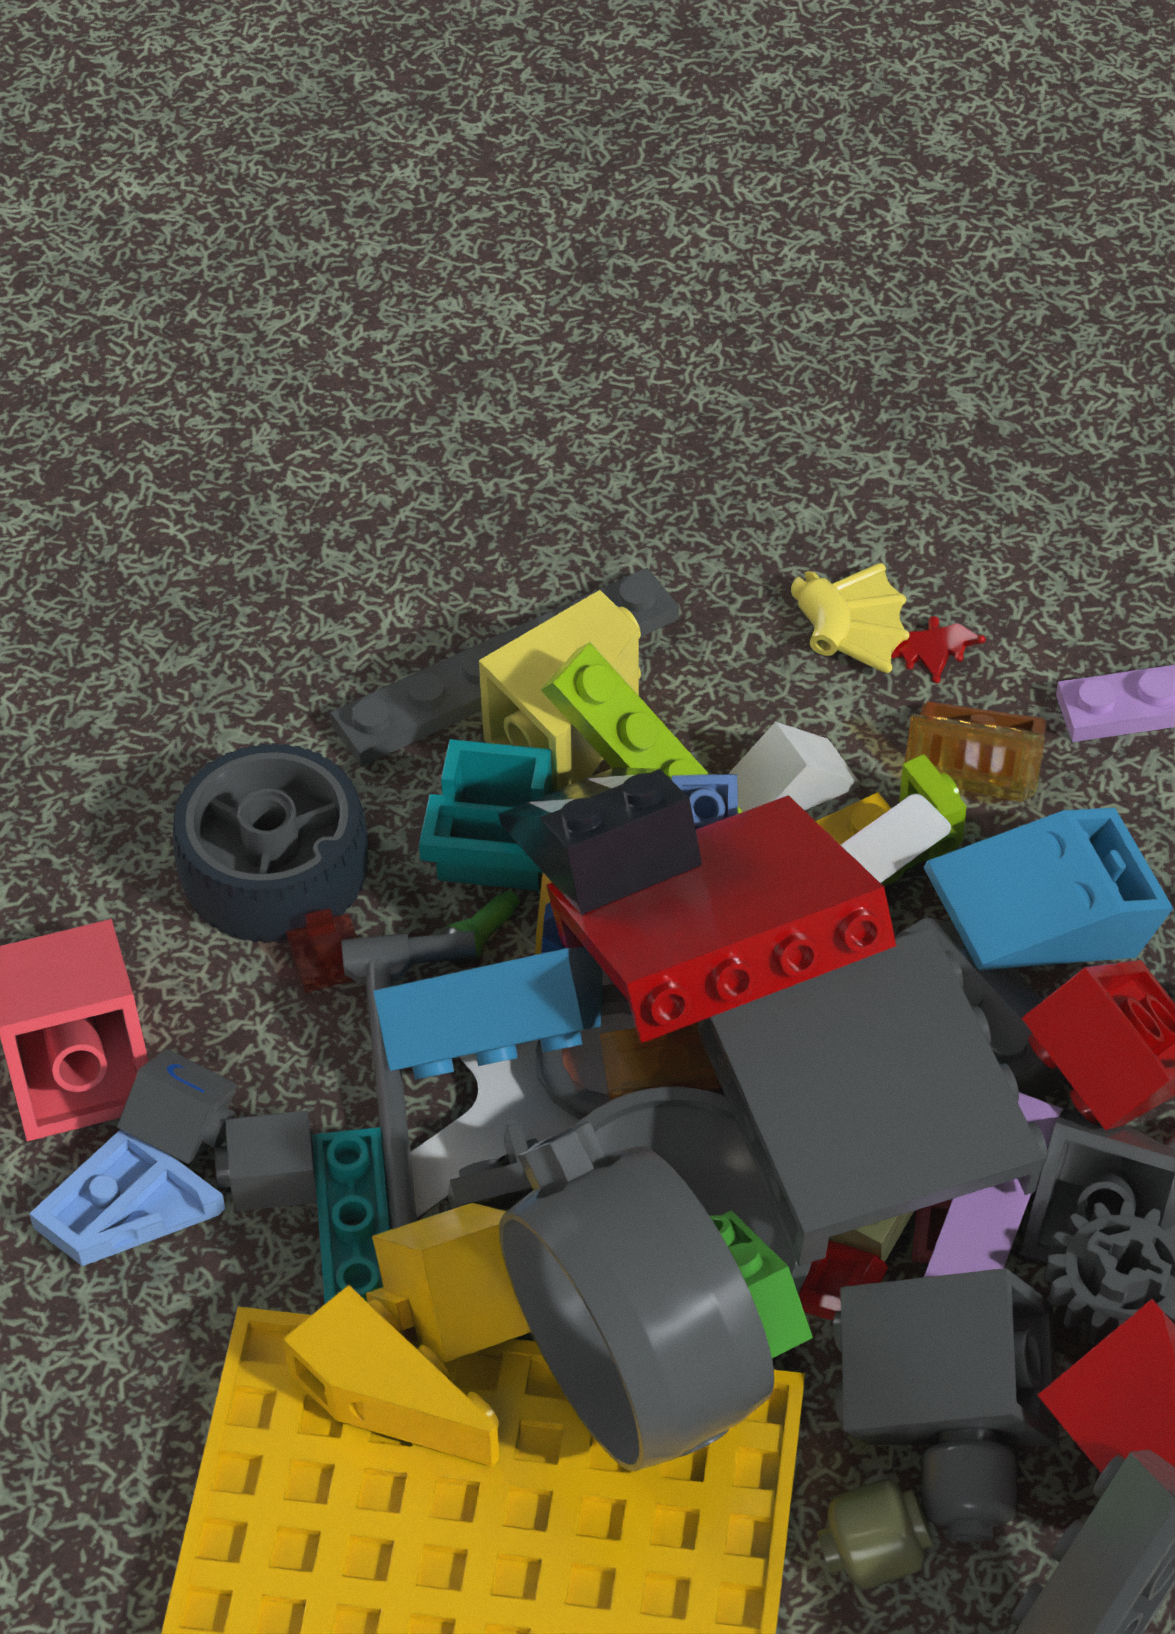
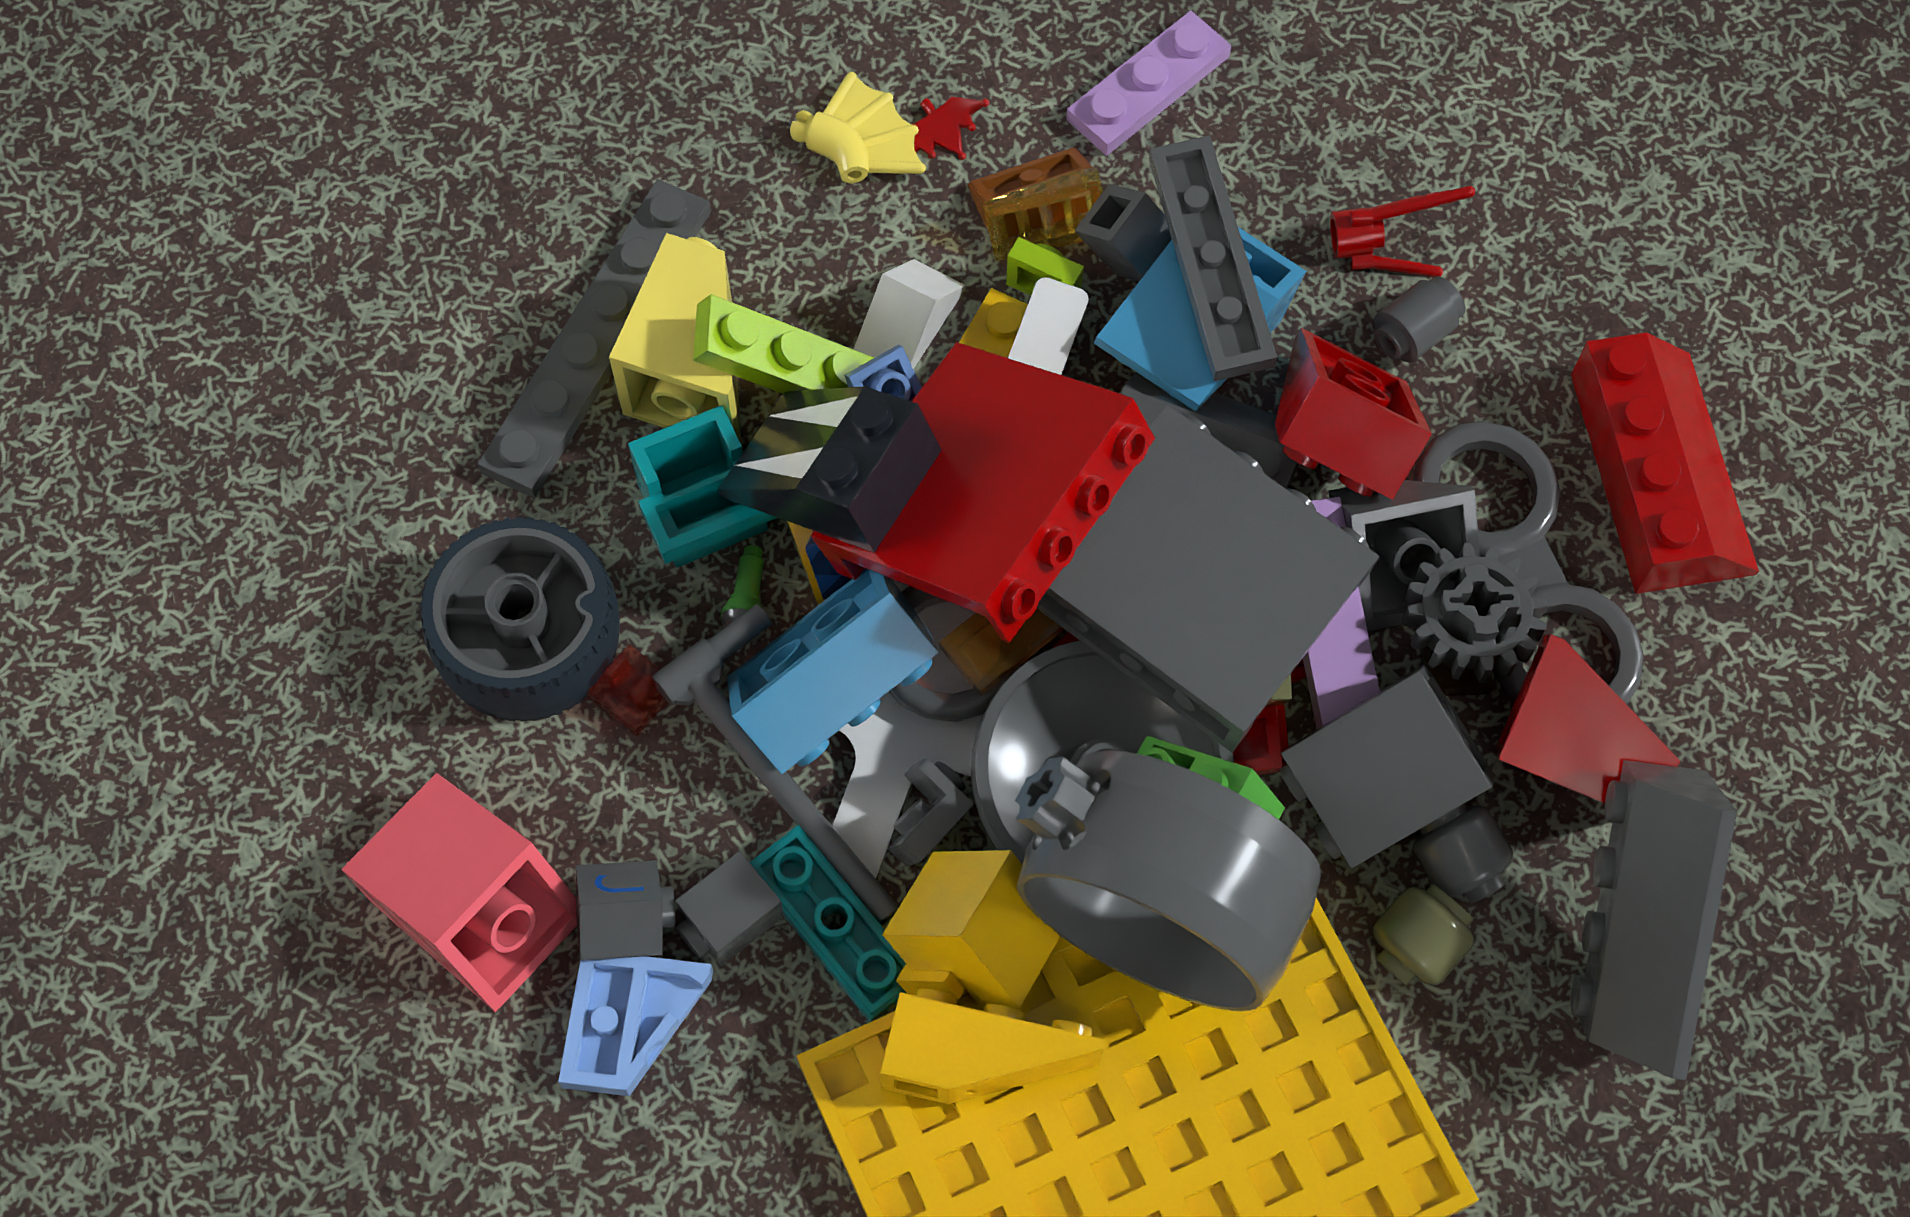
camera: 35 degrees left, 15 degrees up
none -> dark grey brick [1074,184,1172,282]
none -> dark grey plate [1149,135,1277,381]

